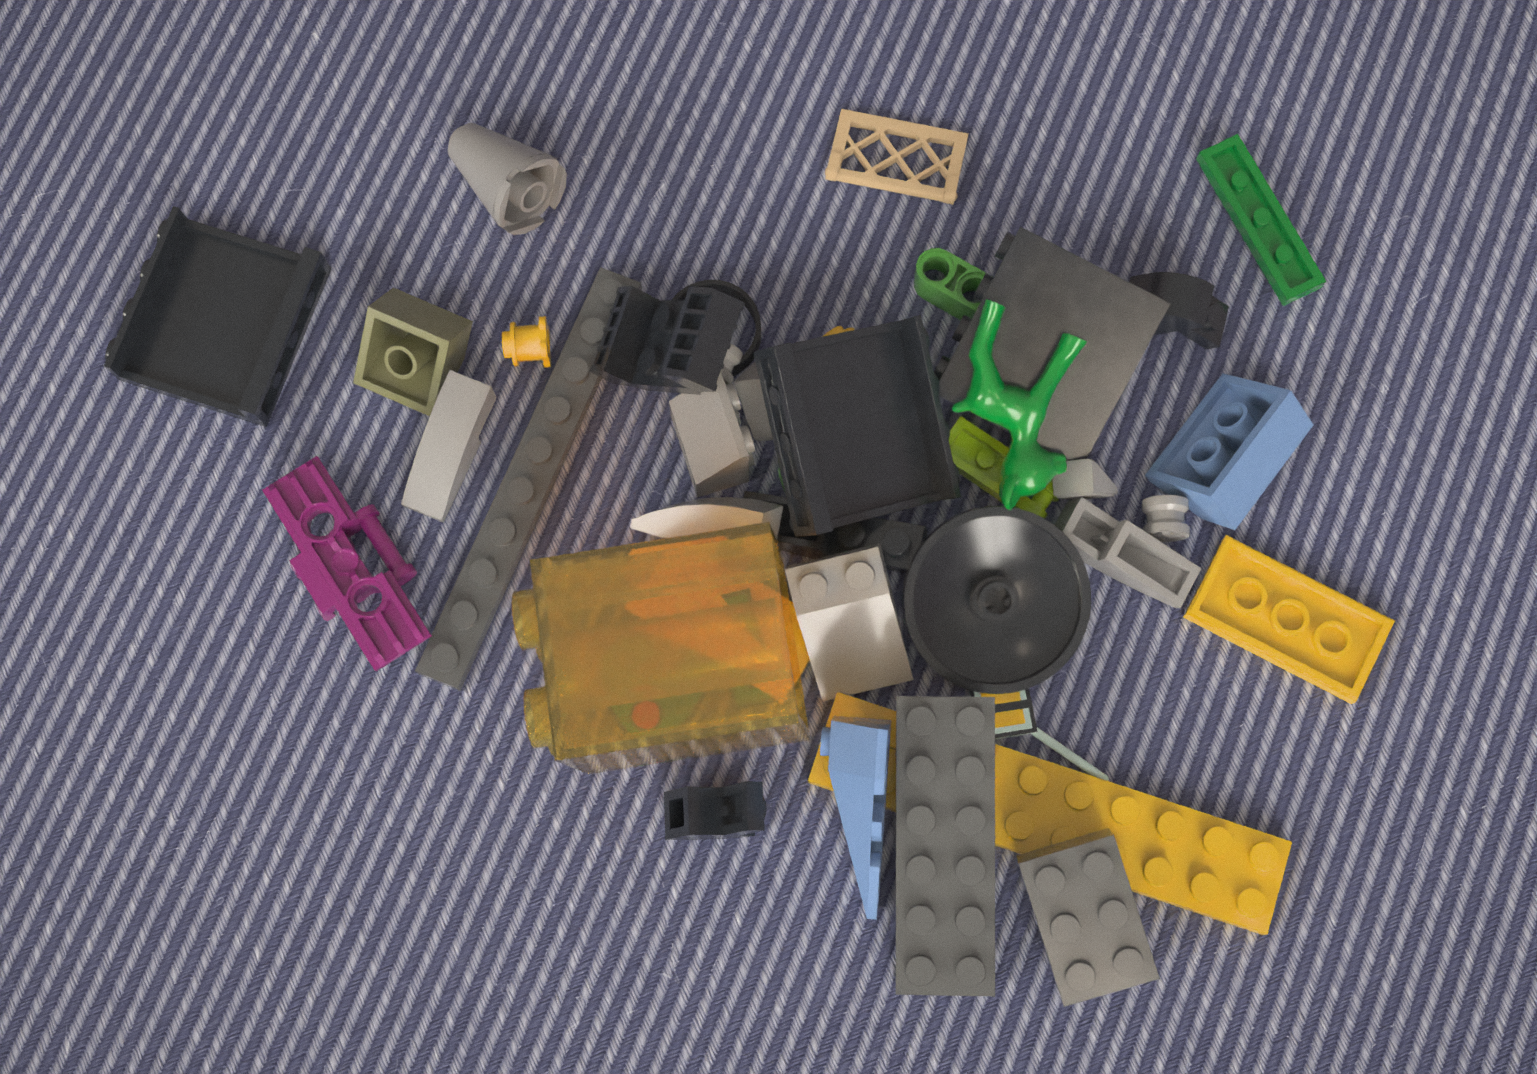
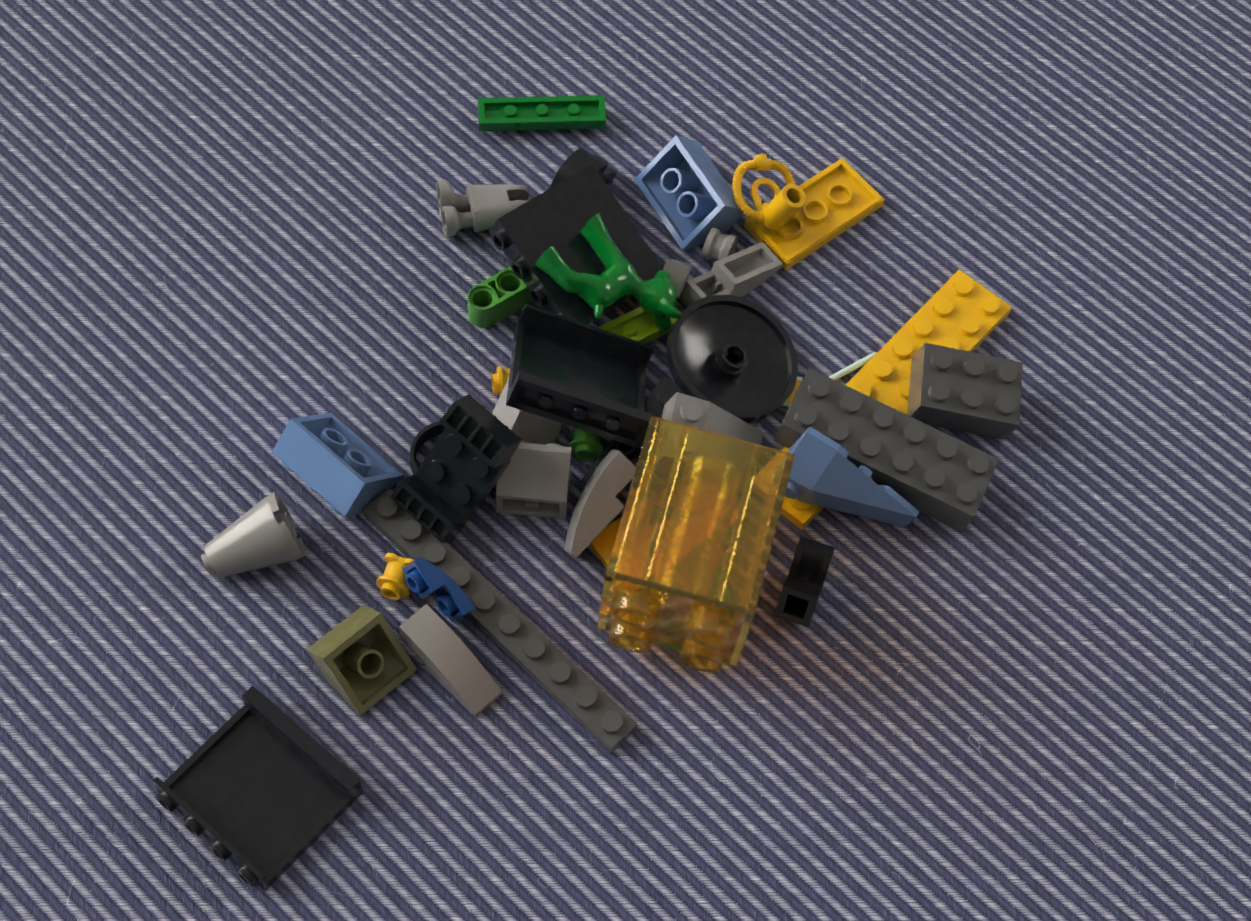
camera: 75 degrees left, 15 degrees down
magenta piece [262,456,432,671] -> none
tan window [825,109,969,205] -> none
none -> medium blue slope [272,413,404,517]
none -> blue slope [402,557,476,622]
none -> light grey piece [436,179,529,237]
none -> yellow piece [732,154,806,230]

